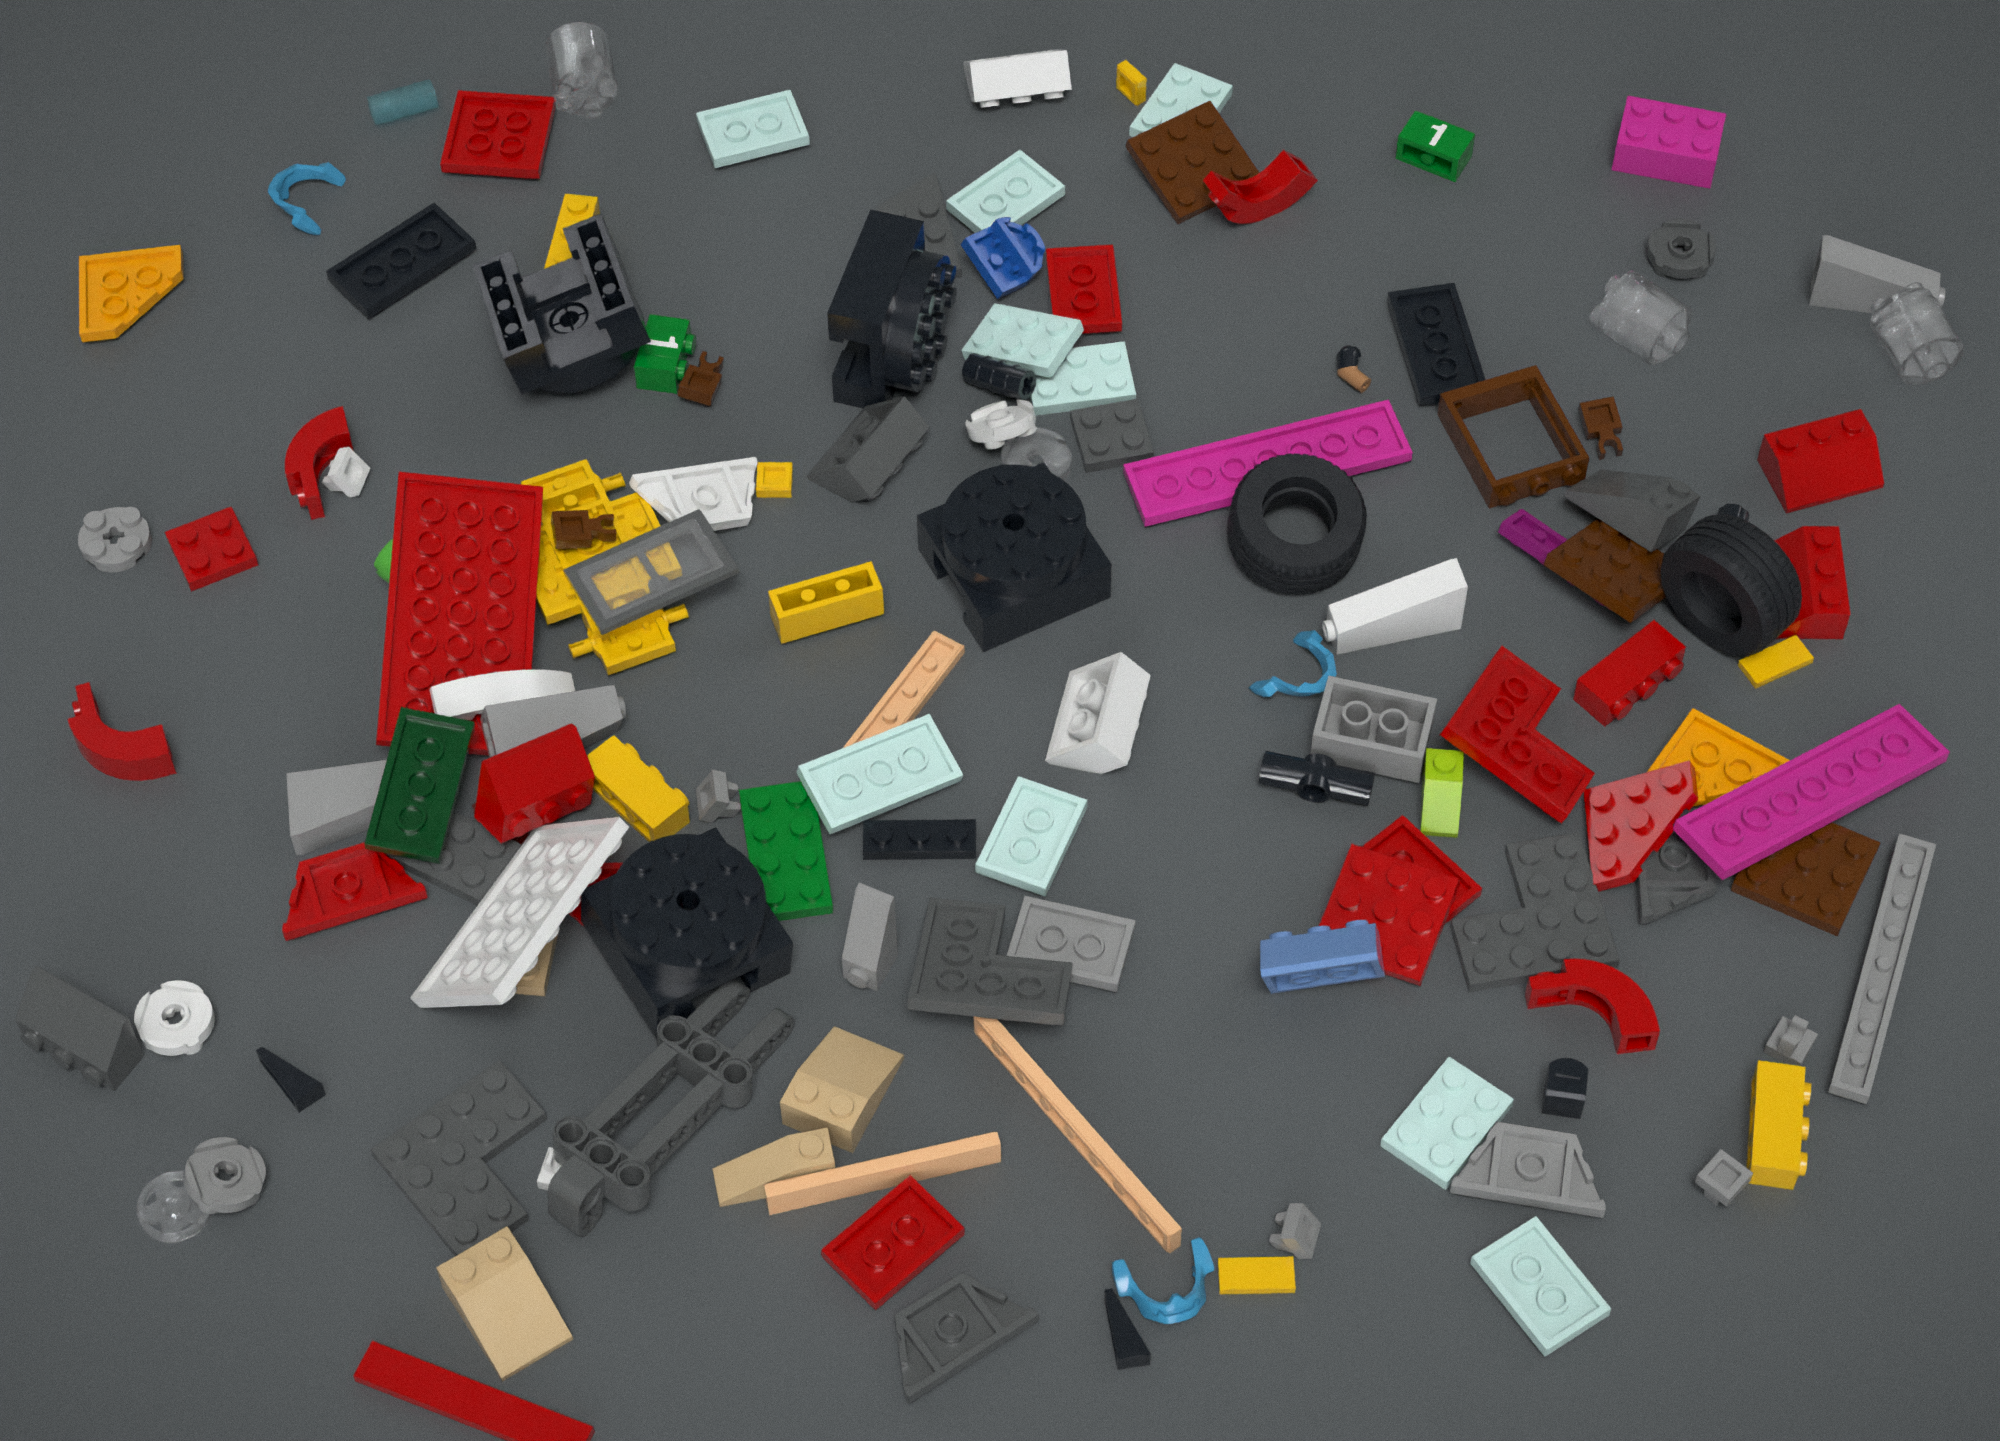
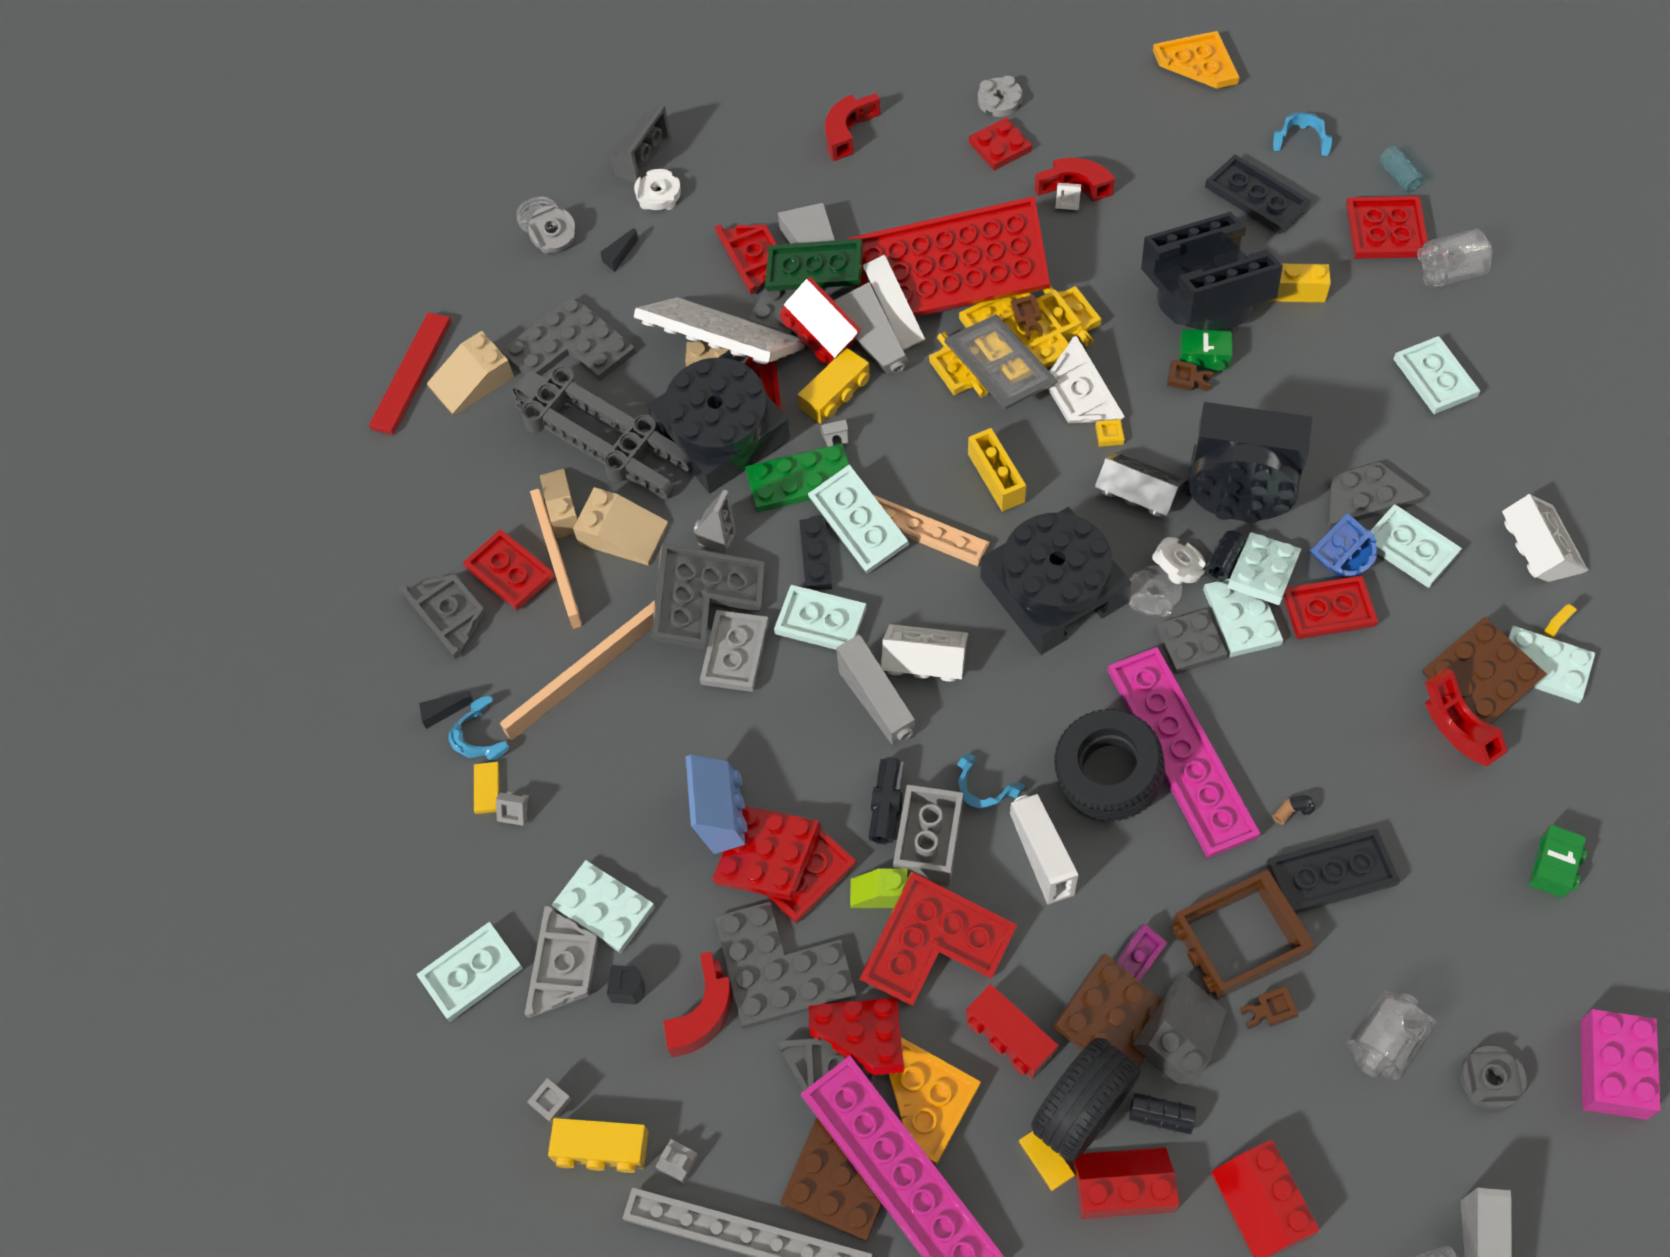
camera: 90 degrees right, 5 degrees up
none -> light grey slope [836,634,915,745]

